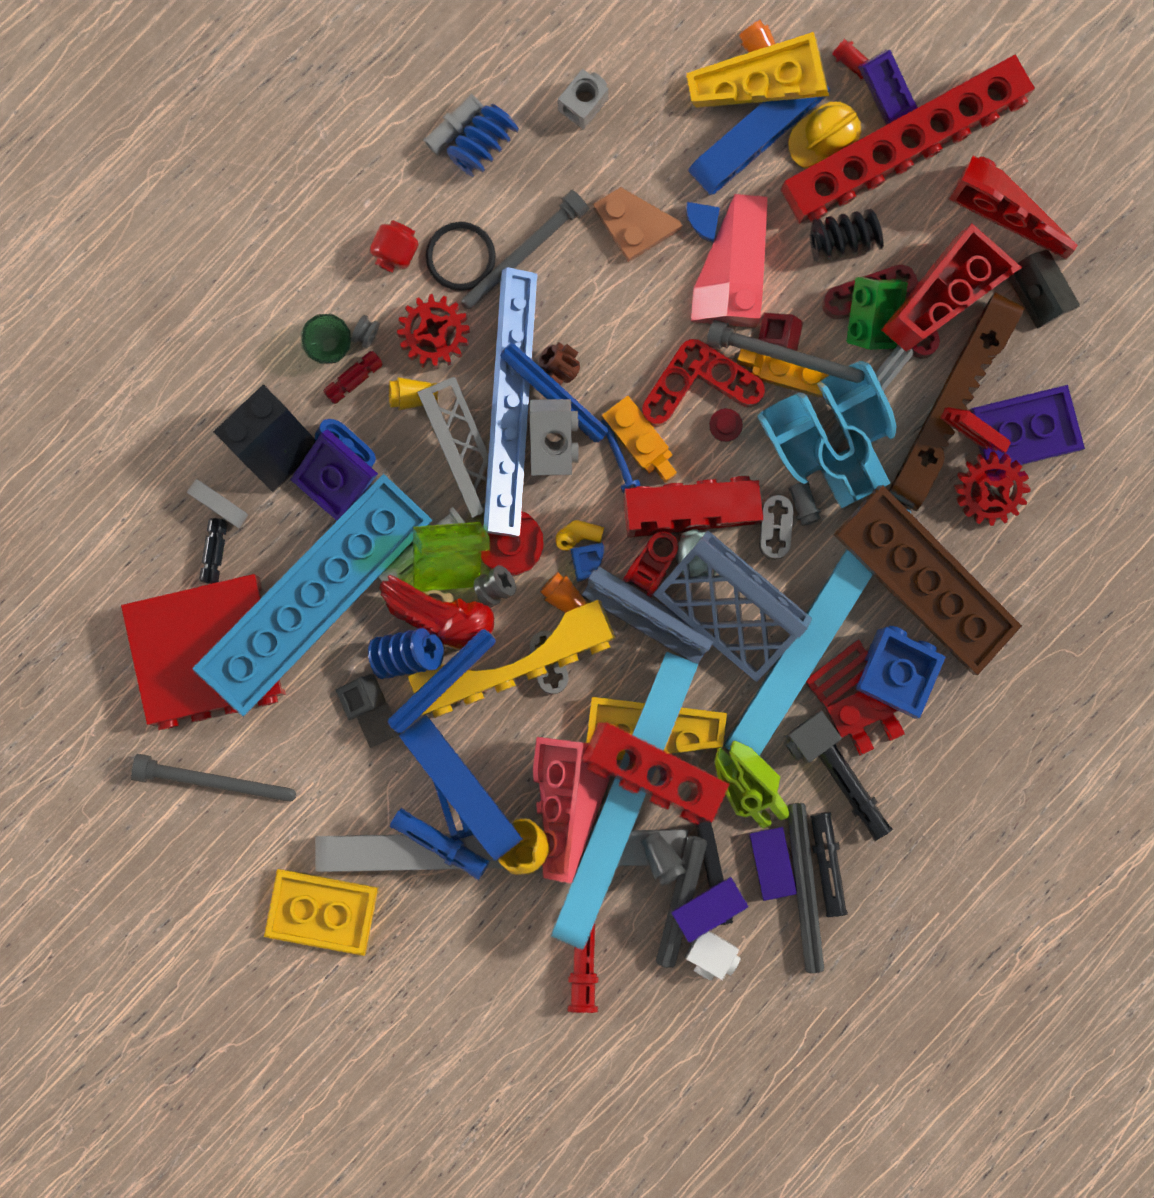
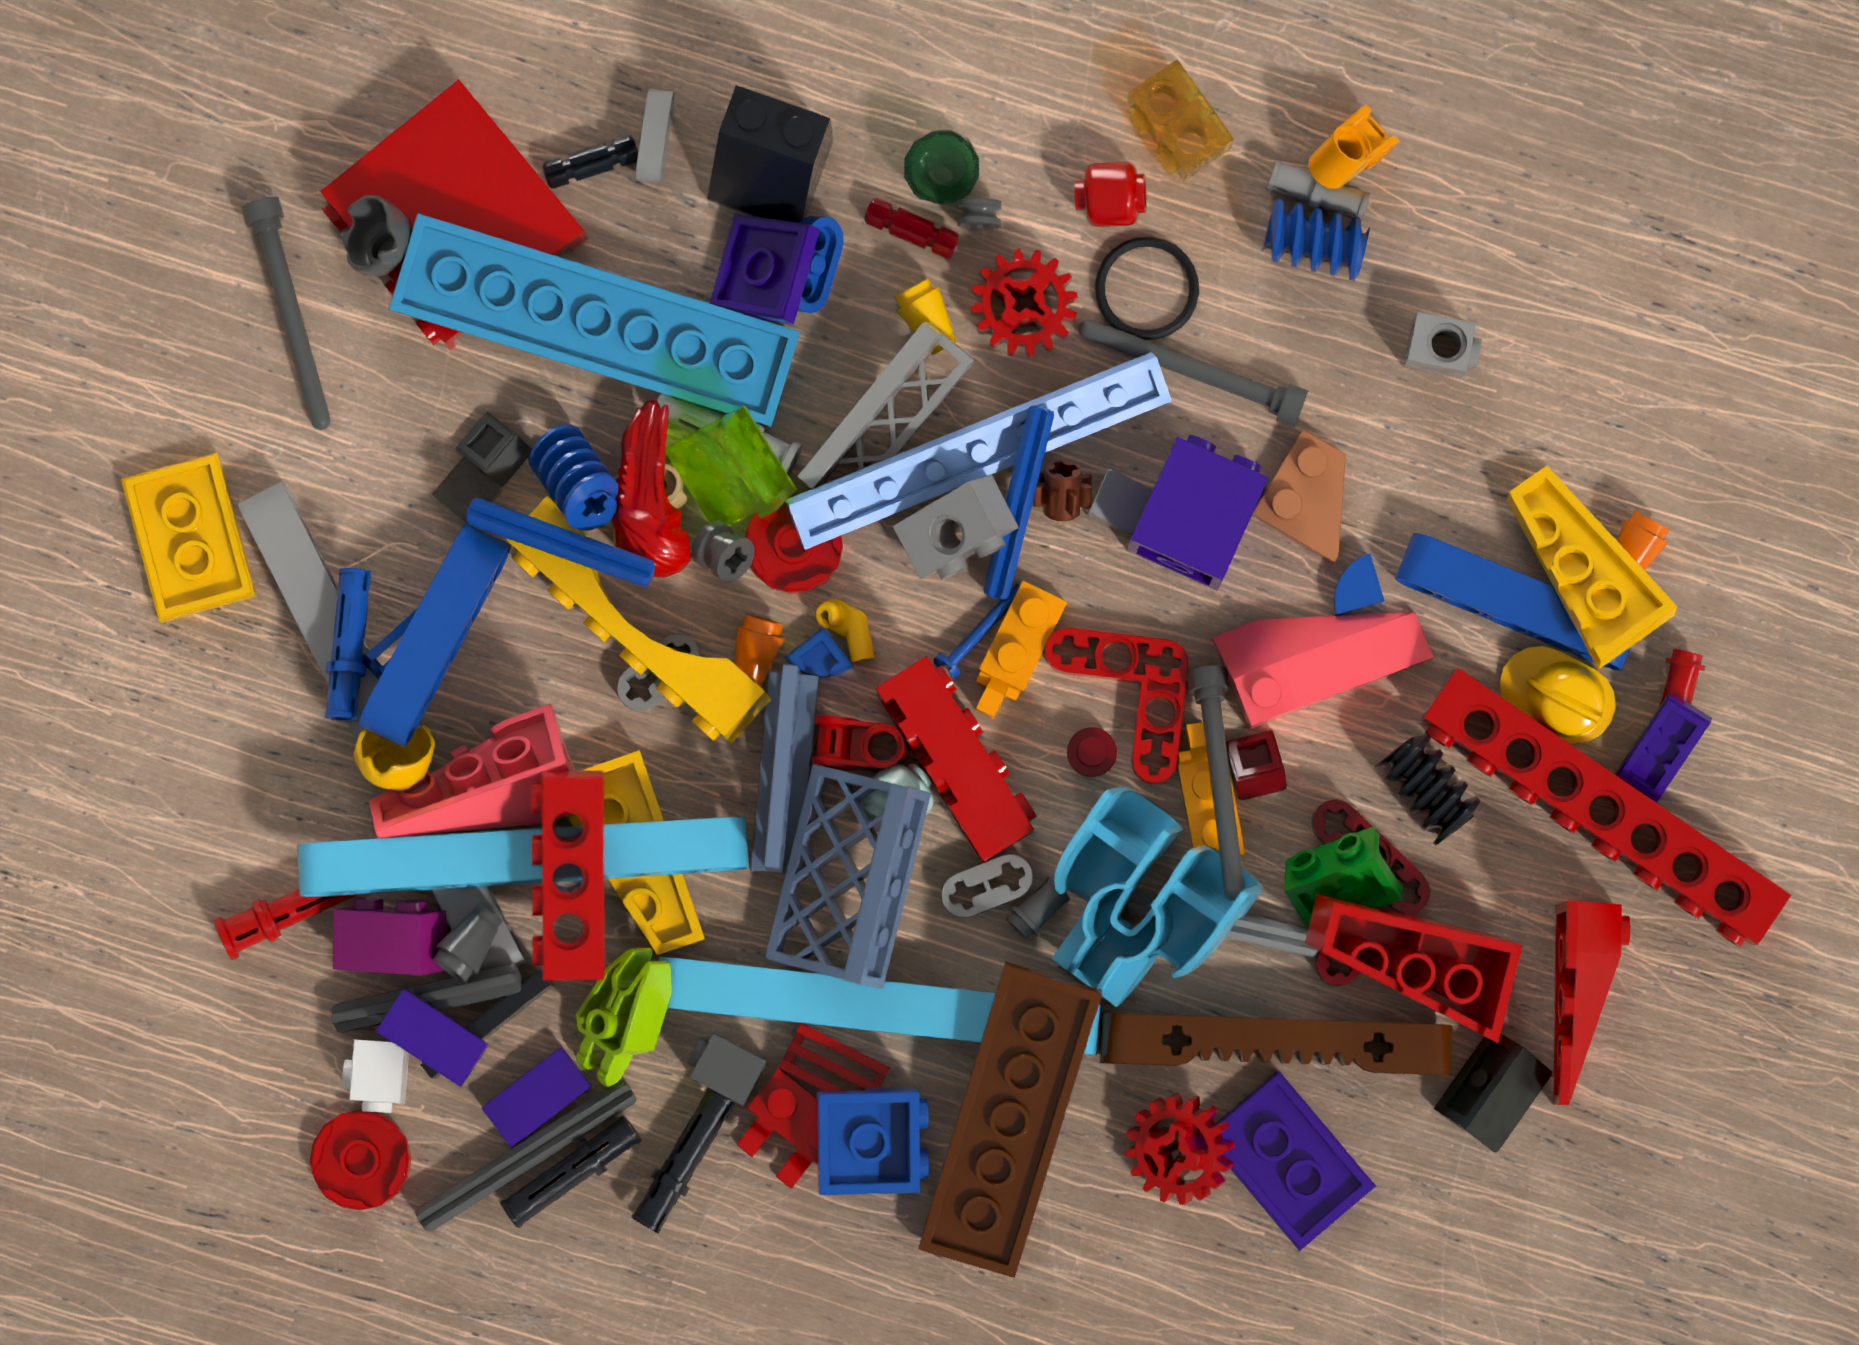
camera: 70 degrees right, 0 degrees up
red tile [940,407,1011,453] -> none
none -> red tile [309,1110,412,1210]
none -> magenta brick [333,897,446,975]
none -> dark grey hair [340,195,412,276]
none -> light grey slope [1088,468,1153,536]
none -> clear yellow brick [1125,59,1234,182]
none -> dark purple slope [1127,435,1268,591]
none -> light orange piece [1308,104,1400,189]

